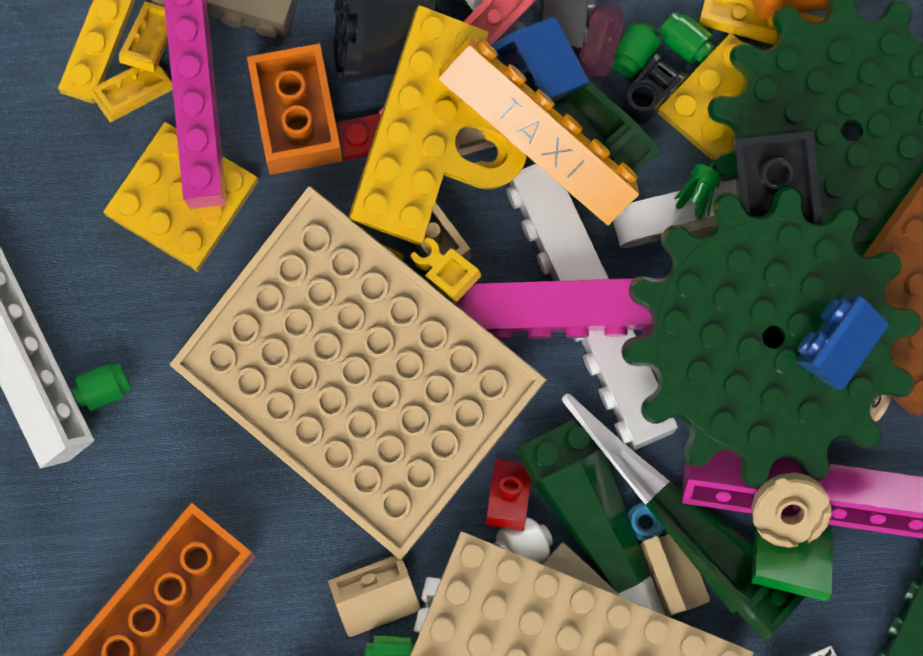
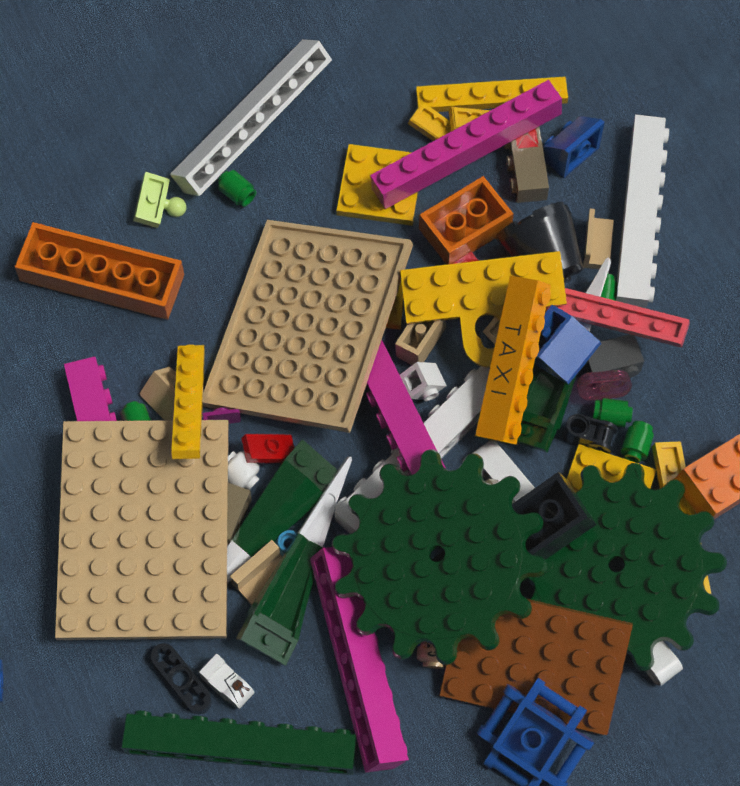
camera: 70 degrees right, 10 degrees down
yellow plate [411,238,481,304] -> none
green piece [674,162,722,219] -> none
tan tile [751,473,831,548] -> none
green tile [751,526,833,601] -> none
blue slope [796,296,889,390] -> none
none -> yellowish green plate [133,172,186,228]
none -> yellow plate [171,345,205,459]
none -> magenta bracket [203,408,241,424]
none -> white brick [400,362,447,401]

